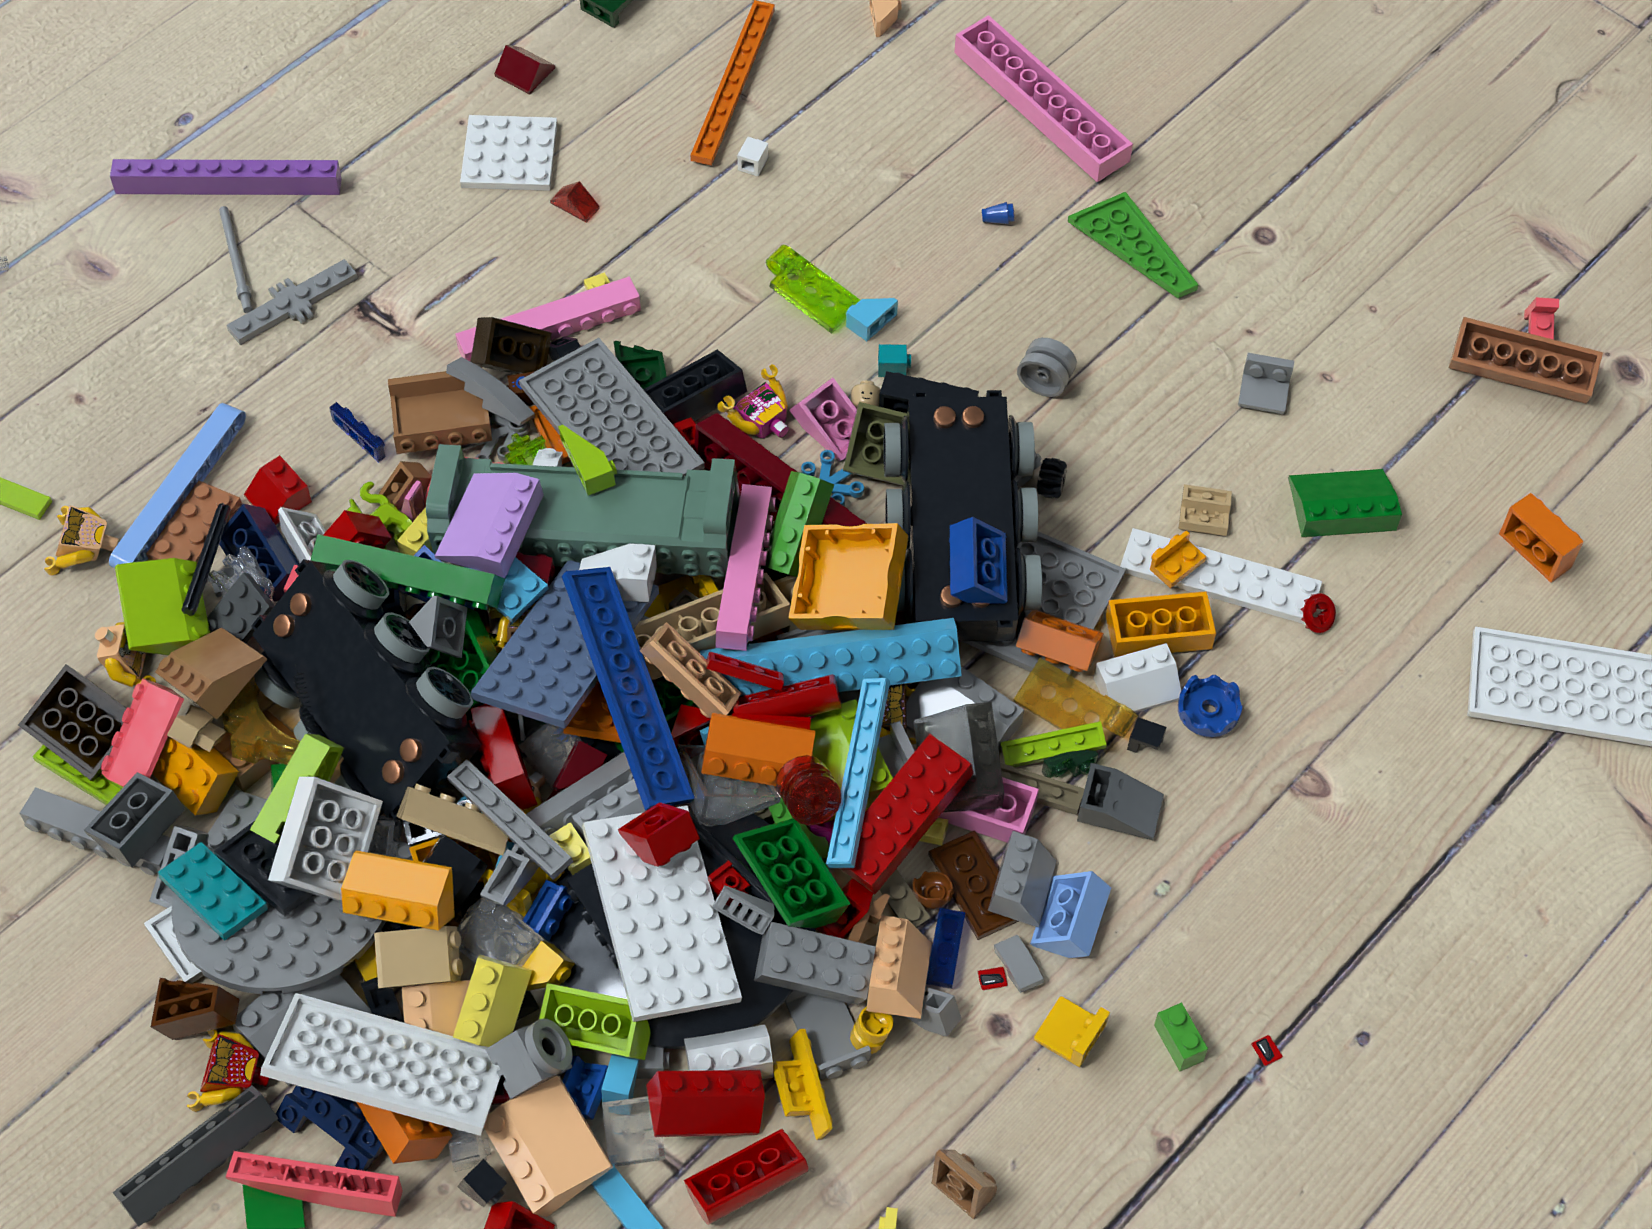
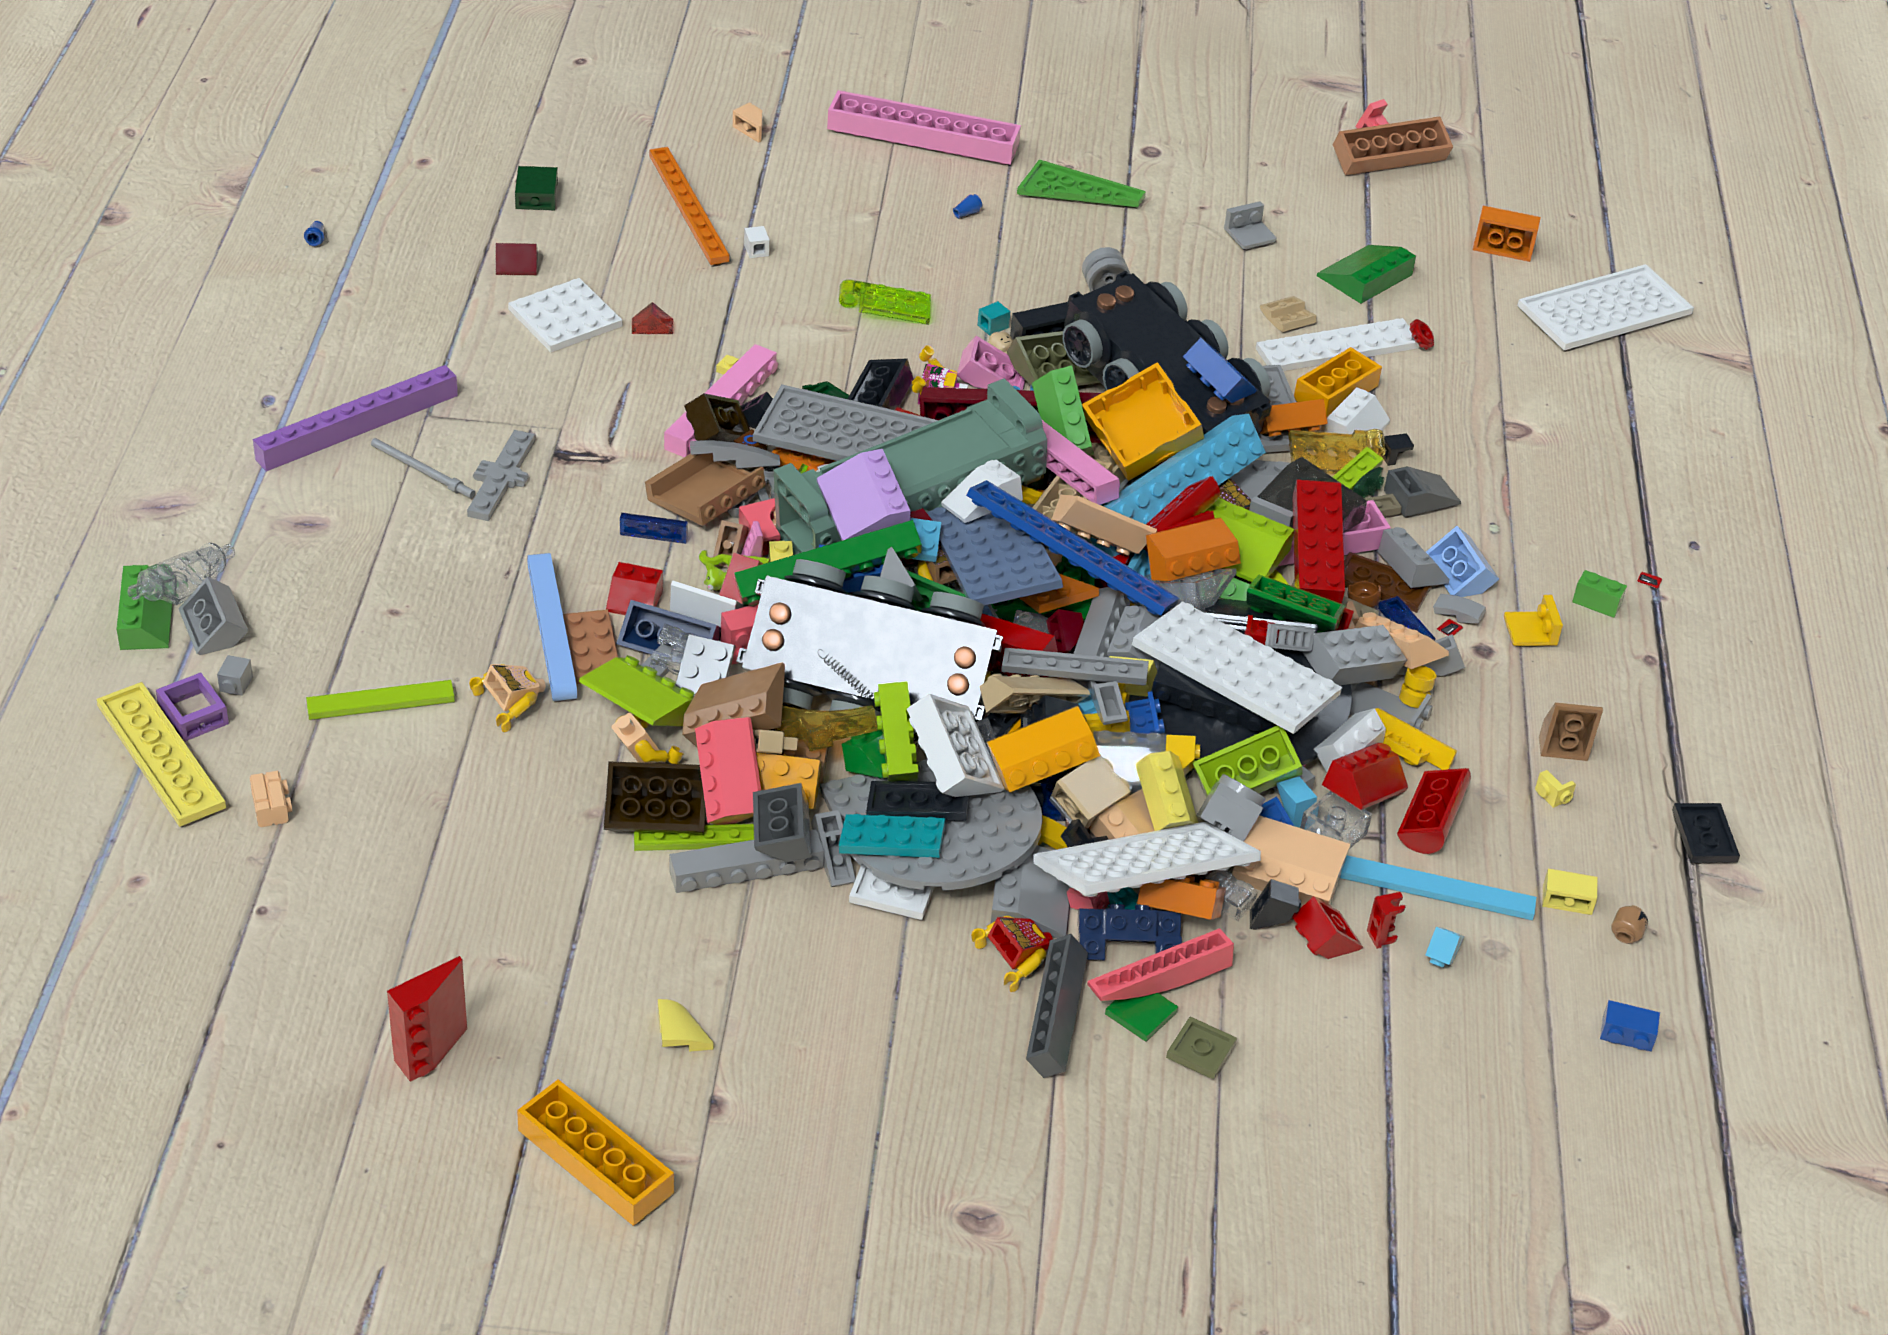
camera: 40 degrees left, 15 degrees down
reddish brown wedge [150,978,240,1040] -> none
black axle [181,503,231,616] -> none
lime slope [558,424,617,496] -> none
red slope [618,802,700,867] -> none
red tile [706,652,784,691] -> none
clear red wheel [776,755,841,826] -> none
medium azure tile [826,678,890,868] -> none
medium azure slope [846,298,898,342] -> none
light orange bracket [1150,530,1206,589] -> none
blue plate [1178,675,1243,737] -> none

